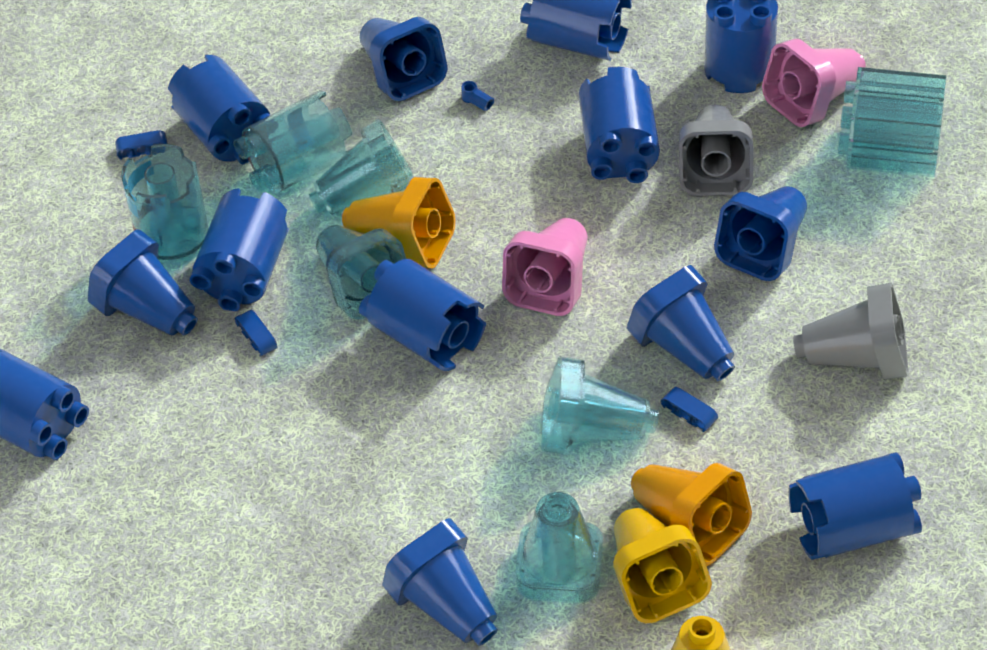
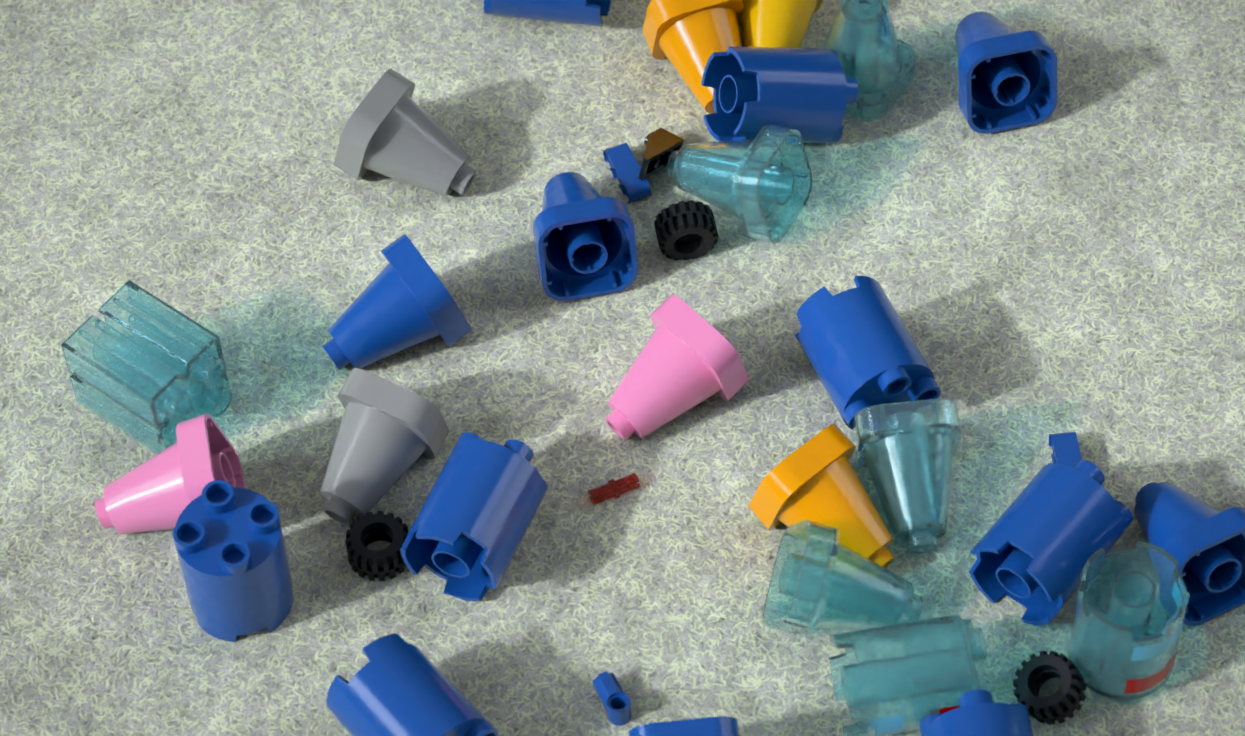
camera: 155 degrees left, 5 degrees up
none -> black tyre [345,511,408,581]
none -> clear red pin [587,473,640,506]
none -> slope [638,128,684,180]
none -> black tyre [654,200,719,260]
none -> blue brick [701,46,858,143]
none -> black tyre [1013,651,1087,724]

